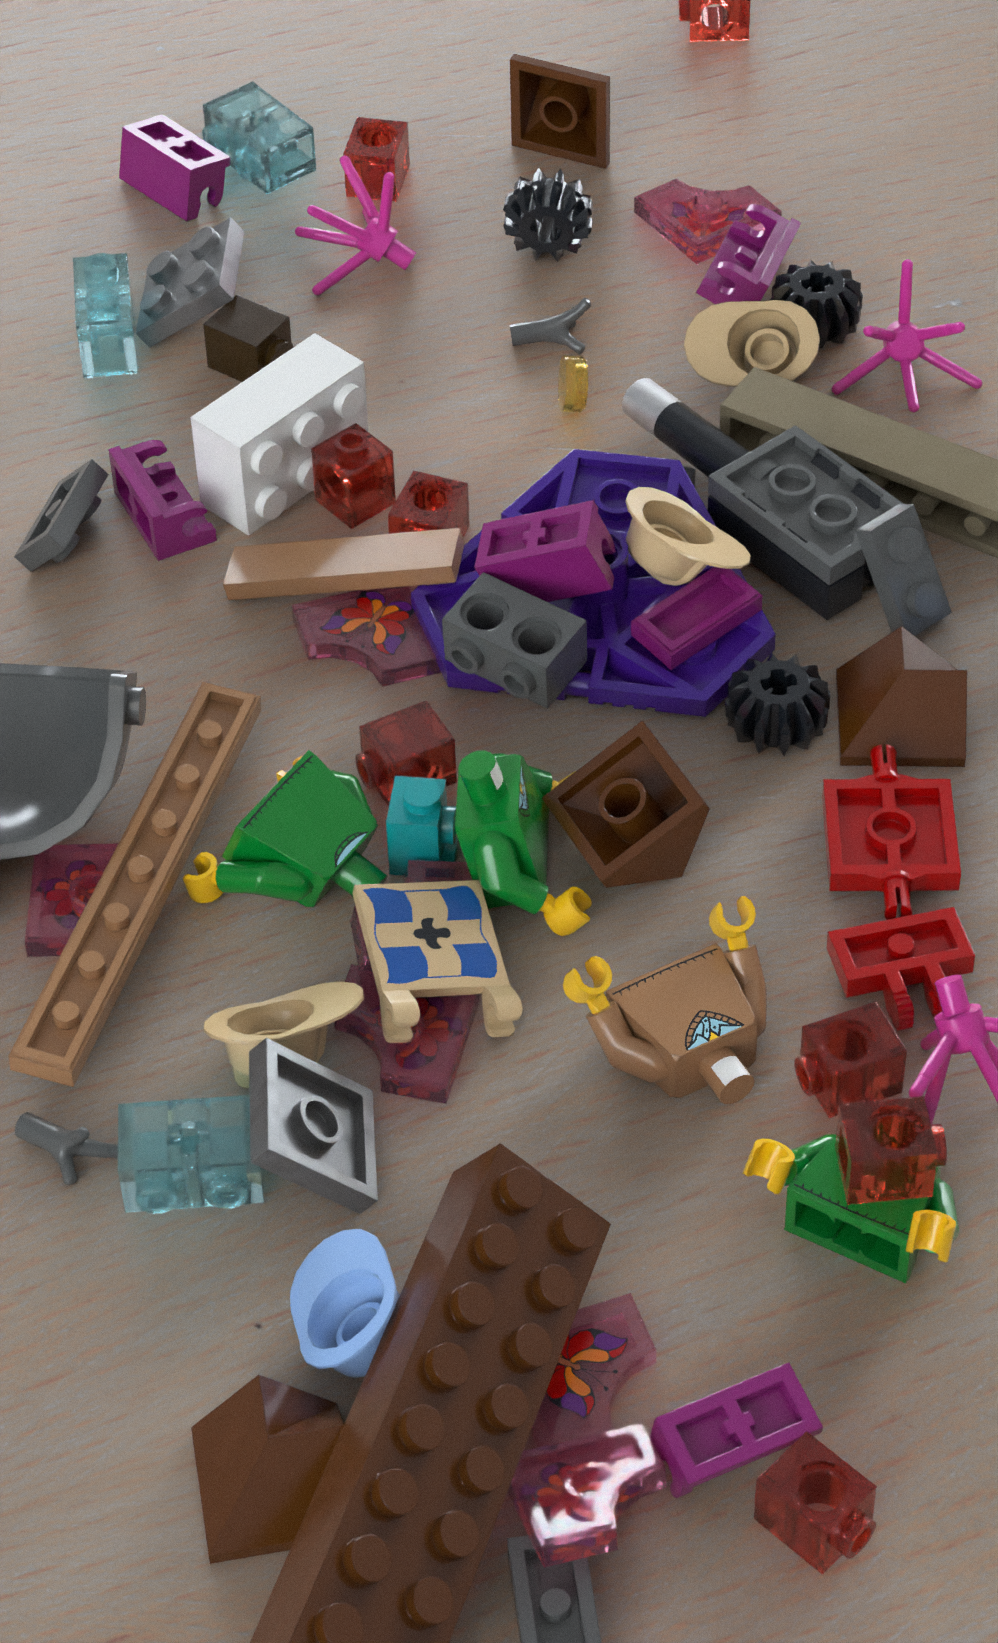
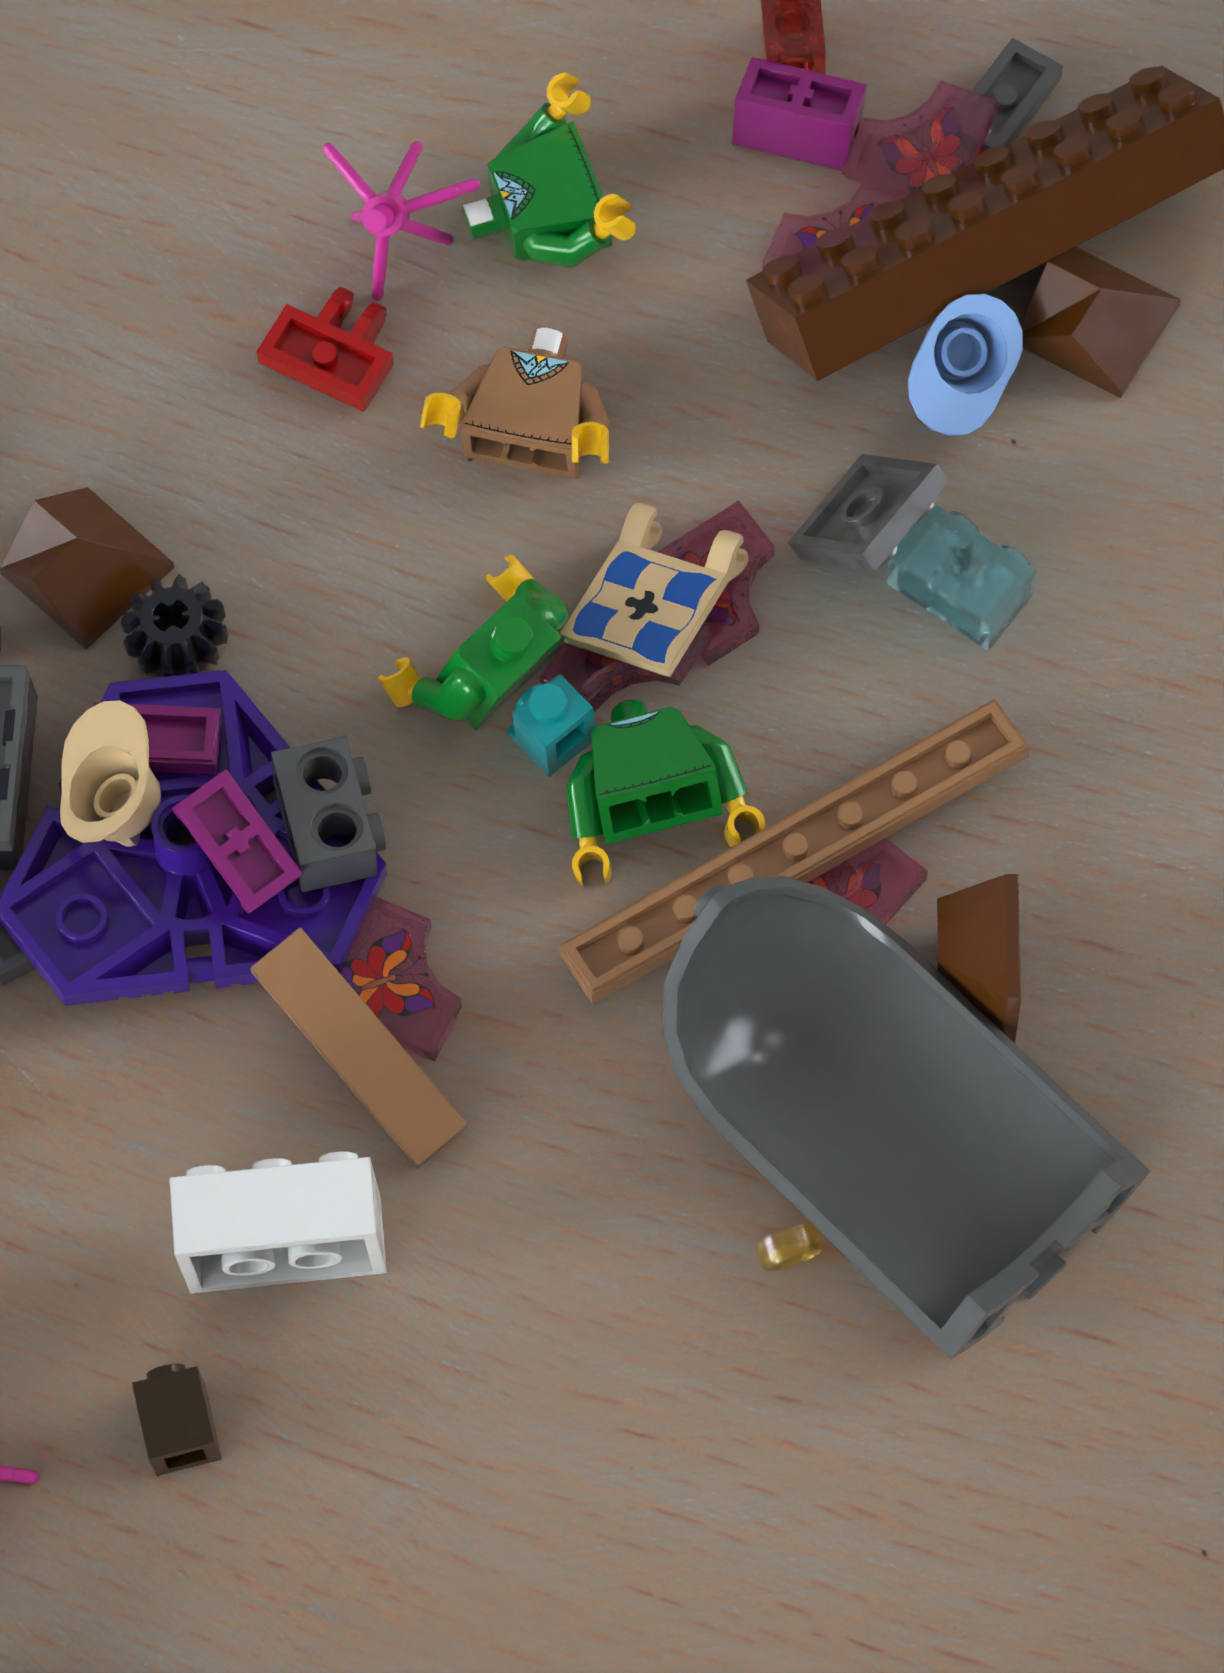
camera: 135 degrees left, 20 degrees up
dark grey plate [14,459,109,572] -> none
dark grey bar [15,1112,125,1185] -> none
clear light blue brick [73,253,138,378] -> none
magenta hinge [108,440,217,561] -> none
flat silver plate [135,217,244,348] -> none
tan piece [204,982,364,1088] -> none
clear red brick [311,423,396,529] -> none
clear red brick [355,700,457,807] -> none
clear red brick [388,470,470,537] -> none
reddish brown slope [542,720,710,888] -> none
clear red brick [794,1001,907,1118] -> none
red plate [822,744,961,920] -> none
clear red brick [835,1096,947,1205] -> none

